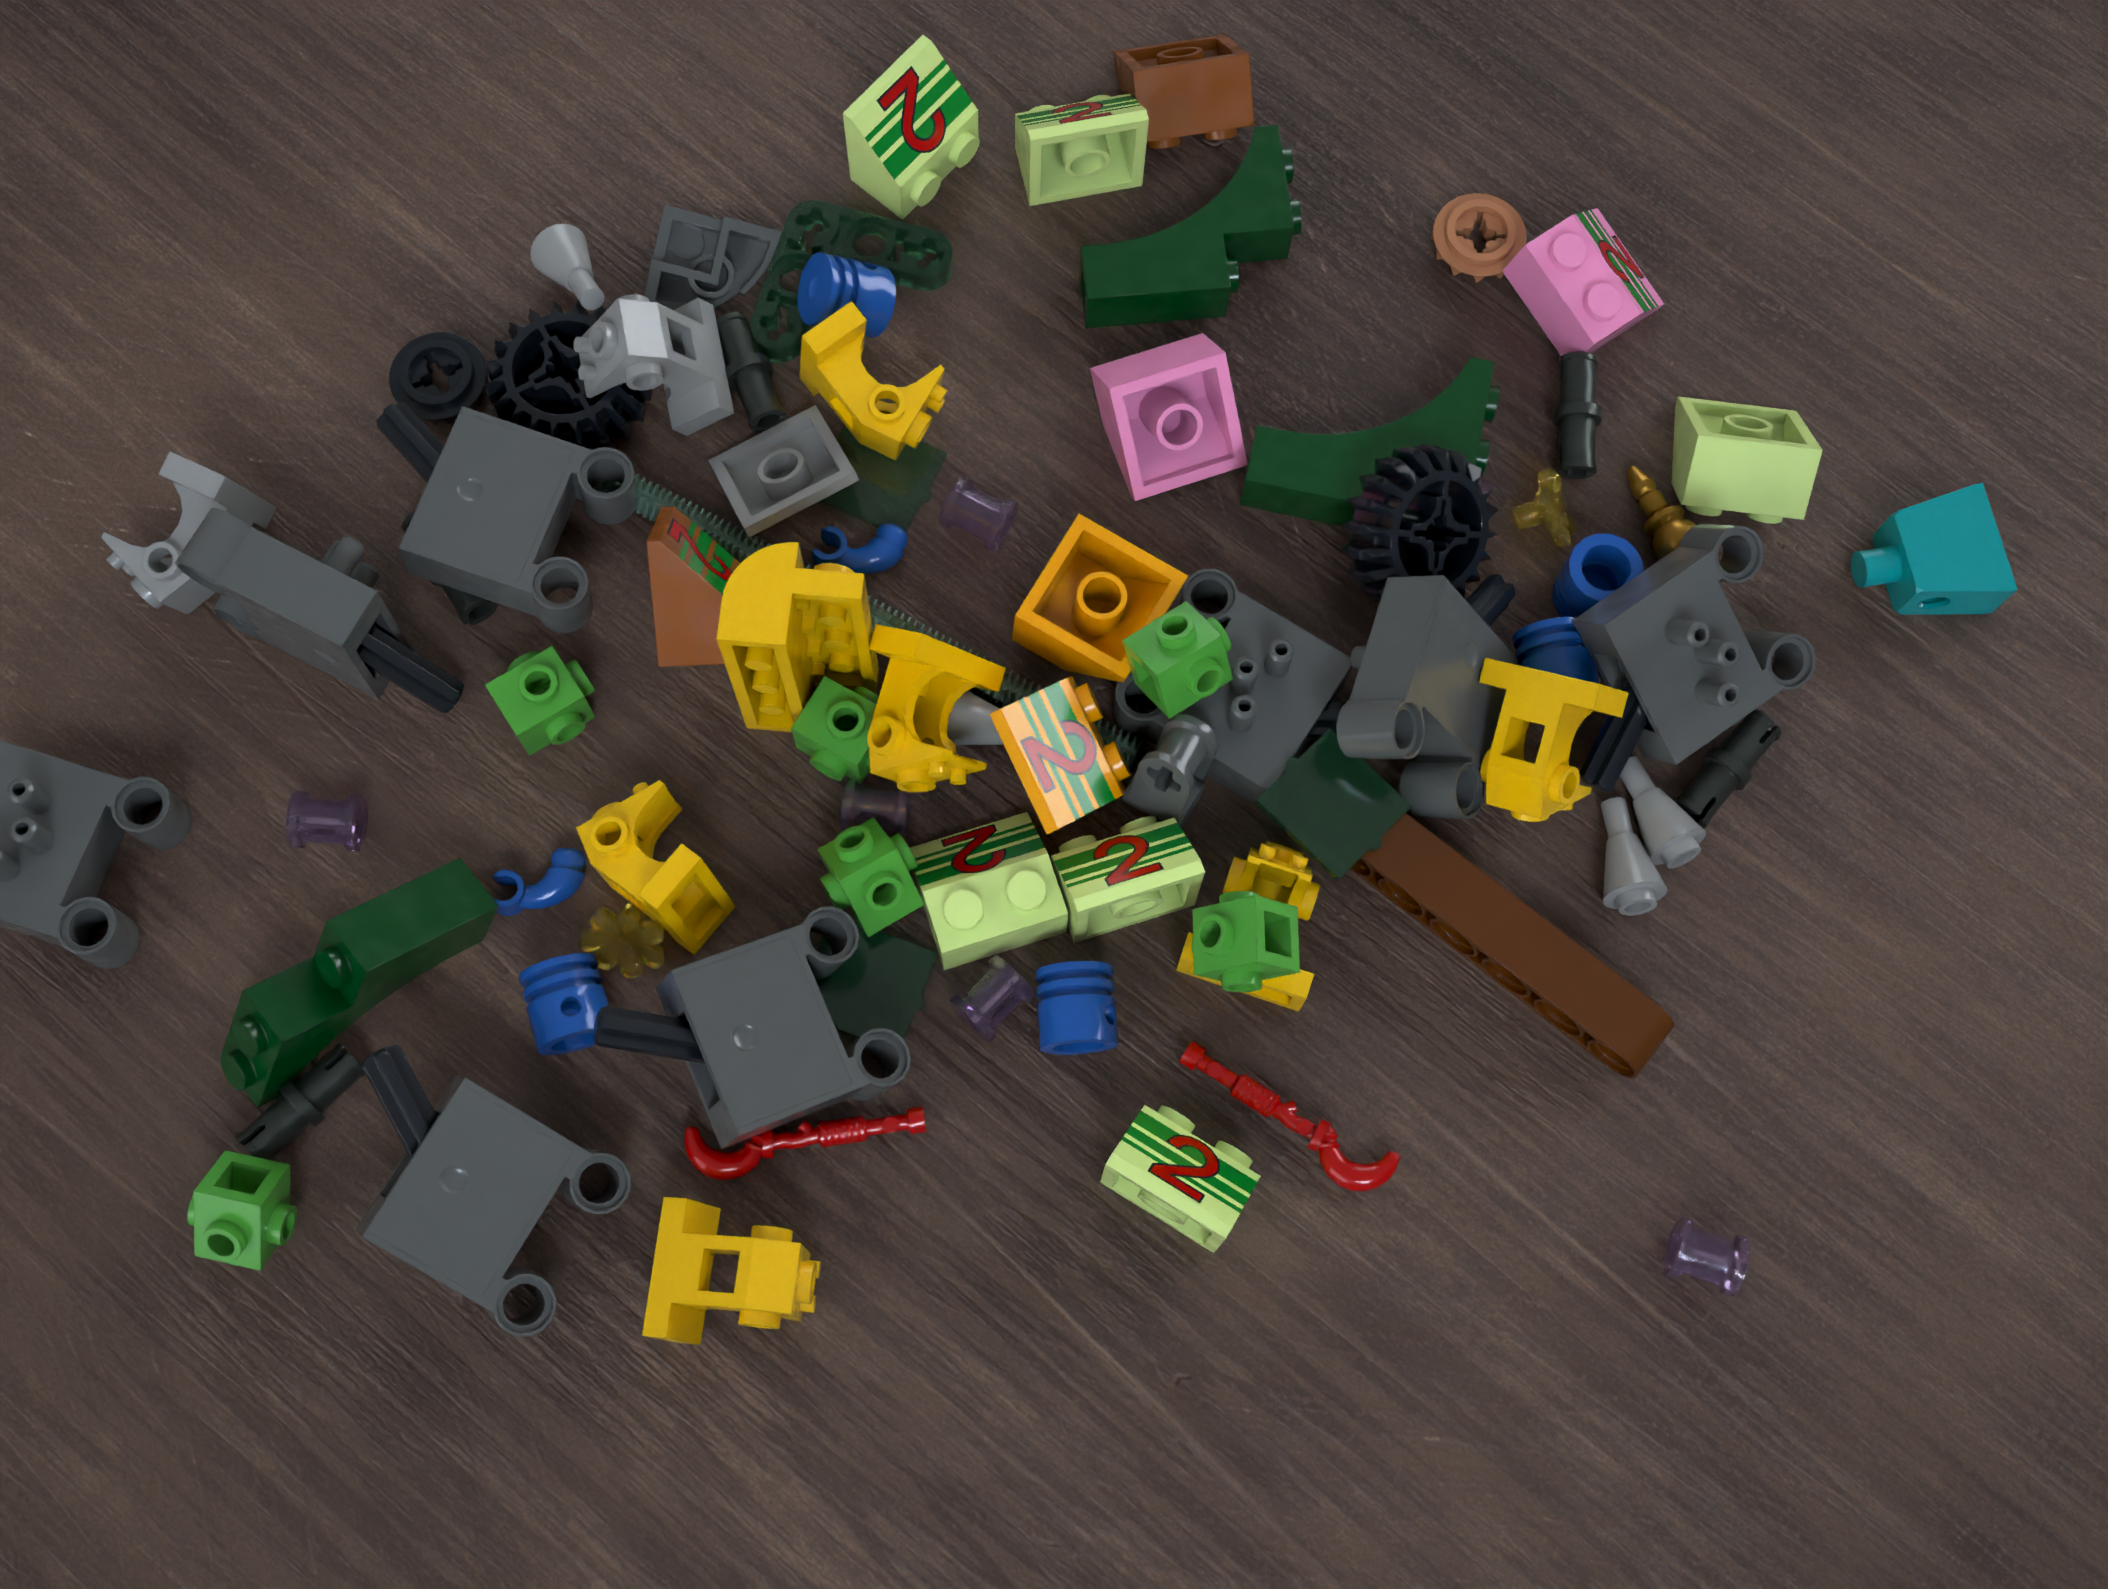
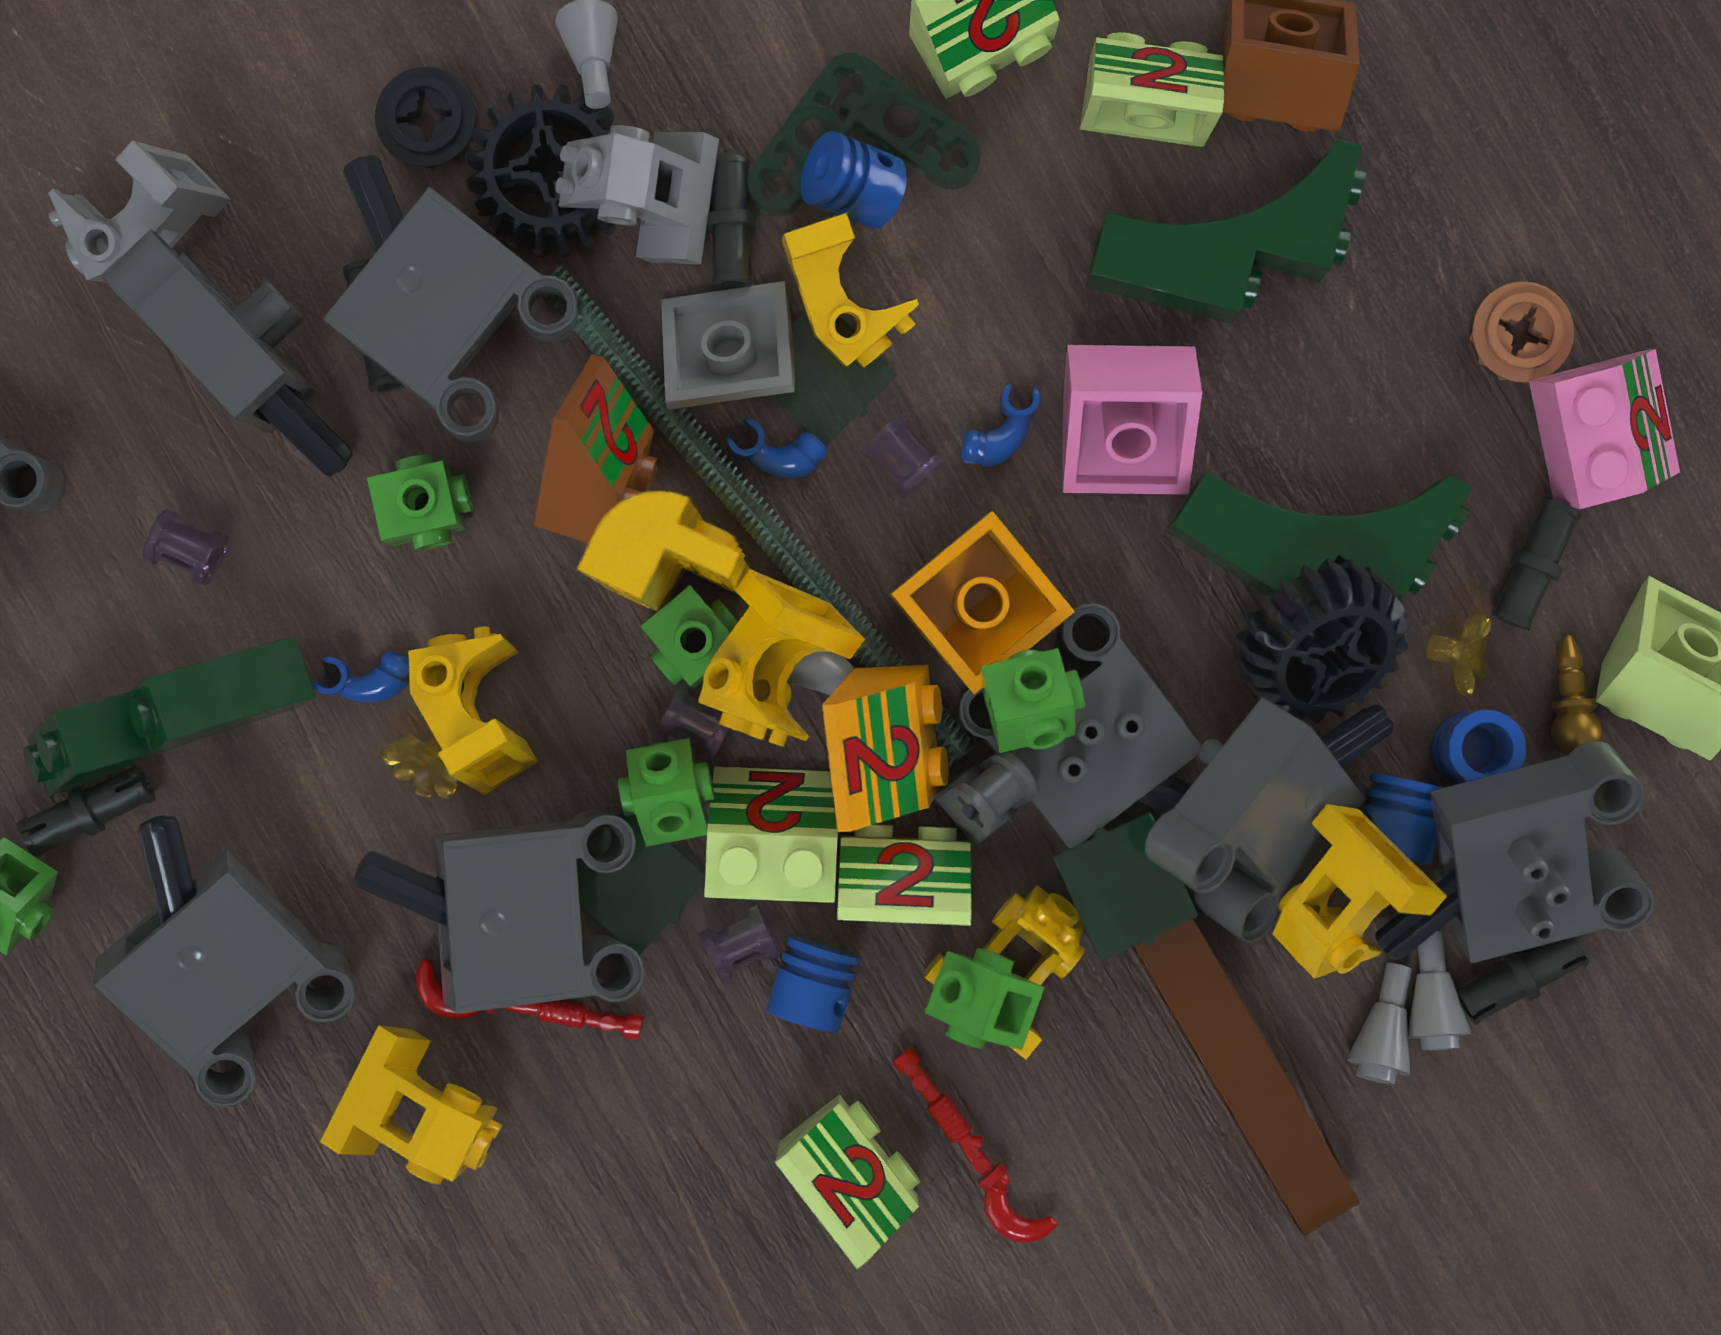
camera: 25 degrees right, 15 degrees up
blue piece [518,953,609,1055] -> none
dark grey brick [644,205,782,310] -> none
none -> blue arm [961,383,1040,467]

